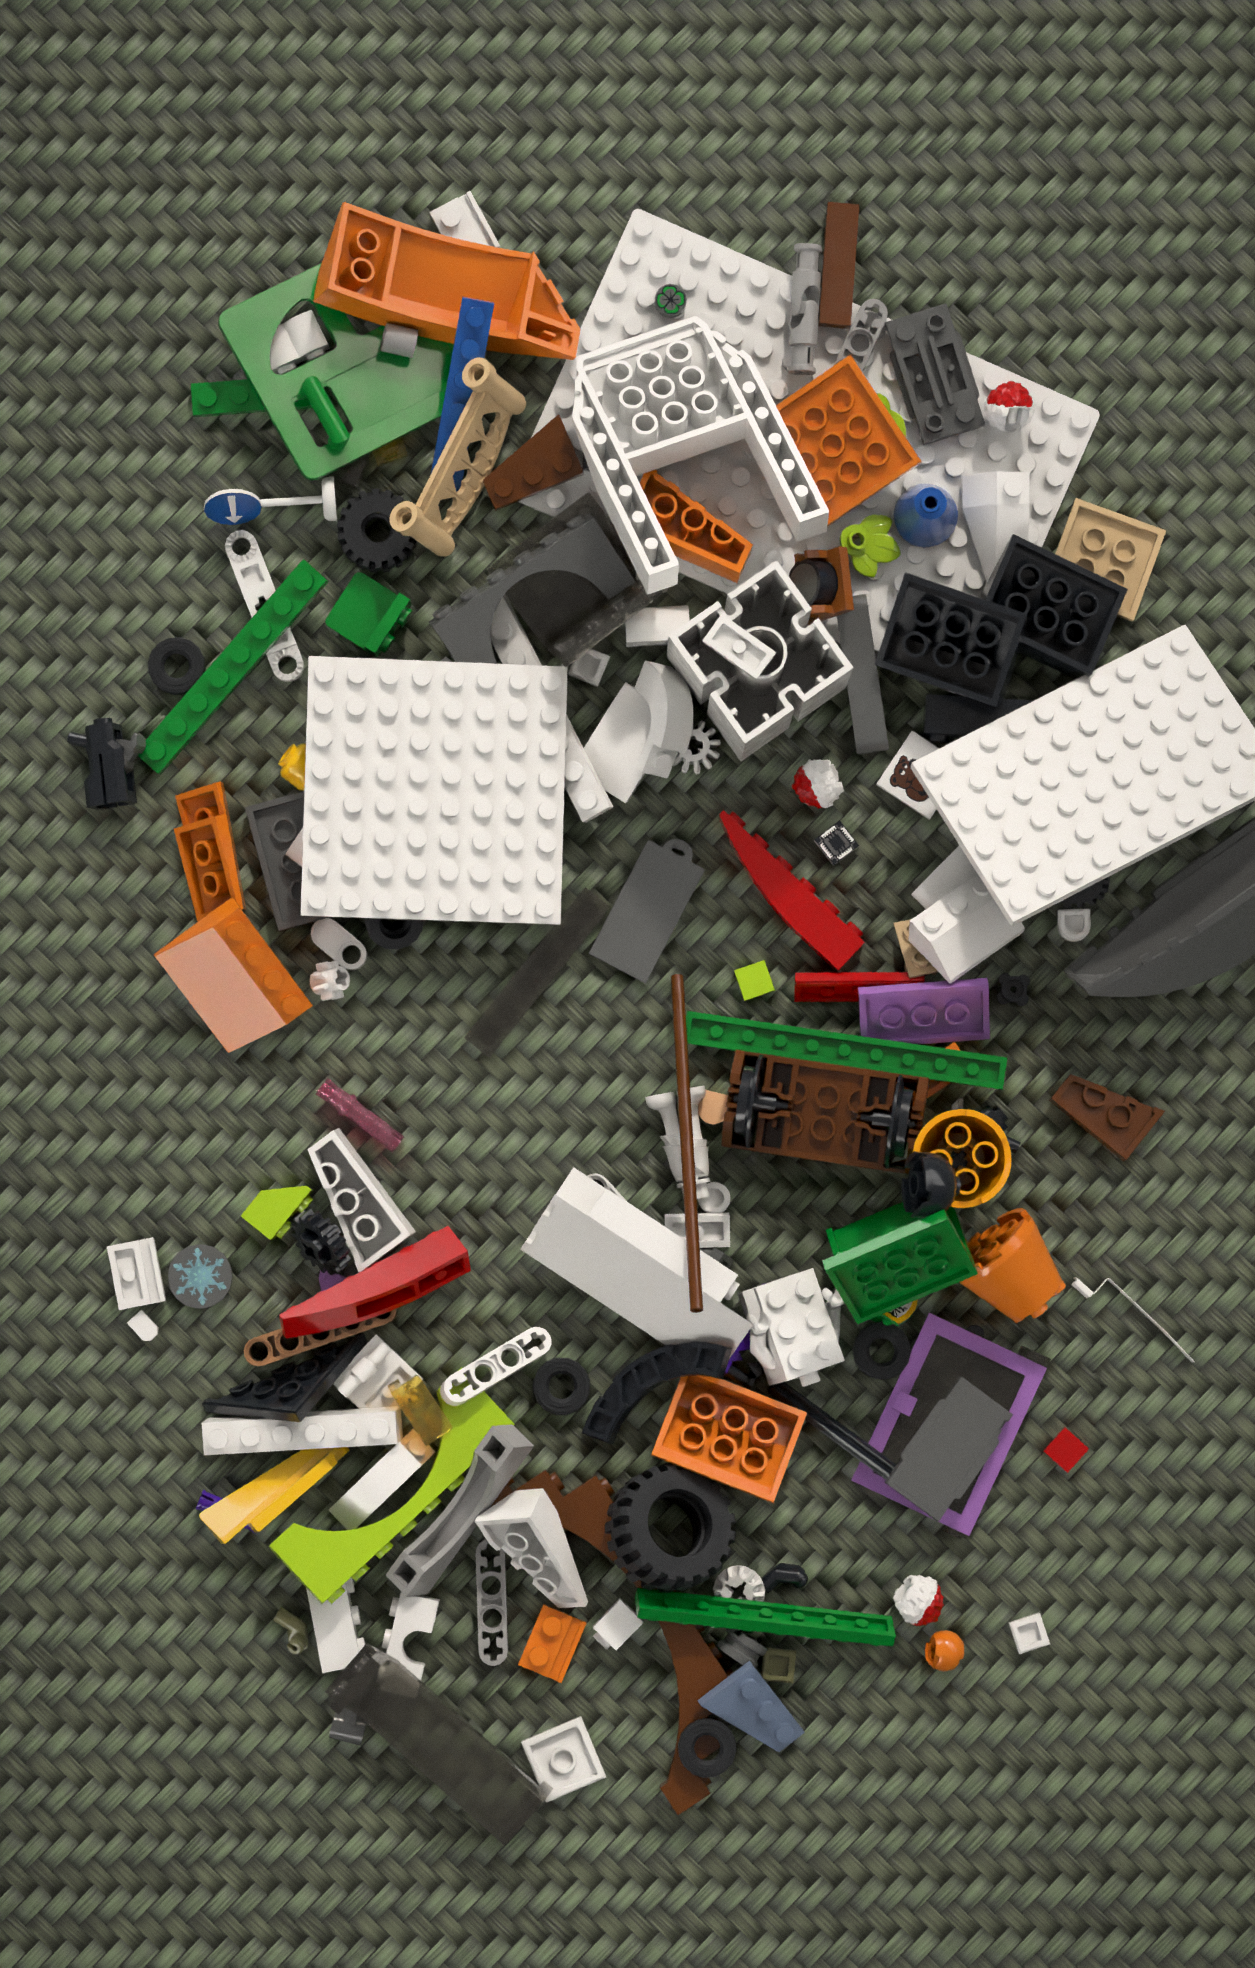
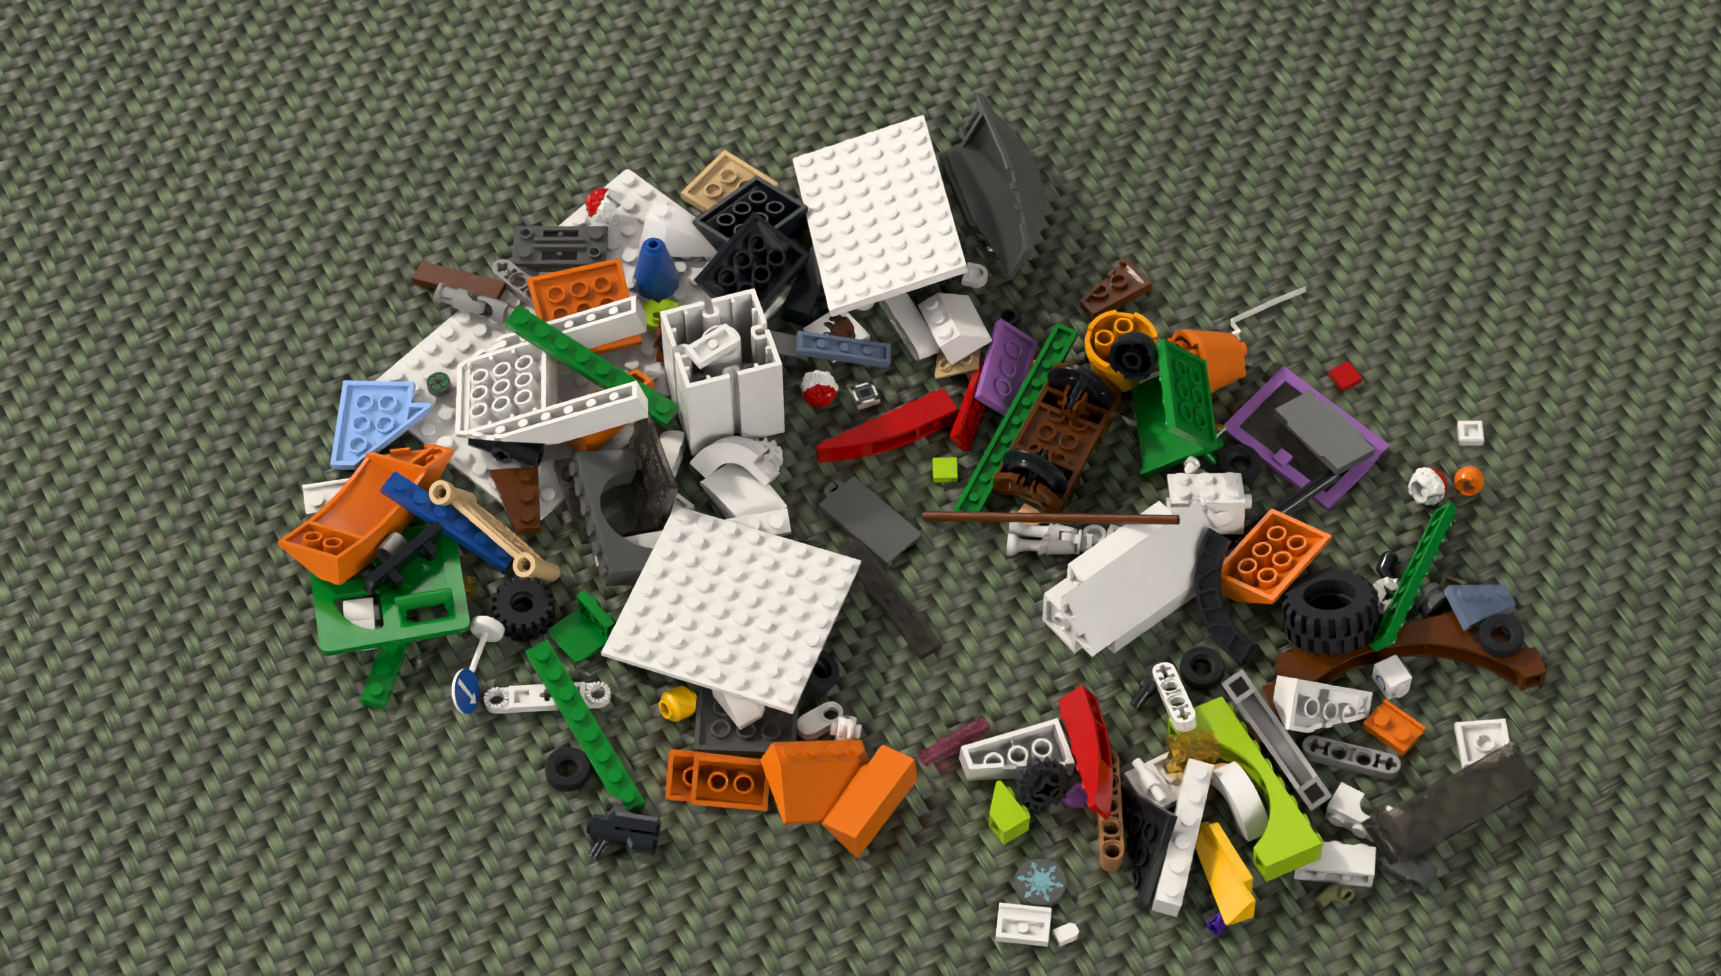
camera: 70 degrees left, 30 degrees down
none -> light blue wing [330,380,433,470]
none -> black hinge [364,520,443,596]
none -> green plate [504,305,680,428]
none -> sand blue tile [796,330,891,368]
none -> orange slope [821,745,918,858]
none -> black arm [1129,677,1157,711]

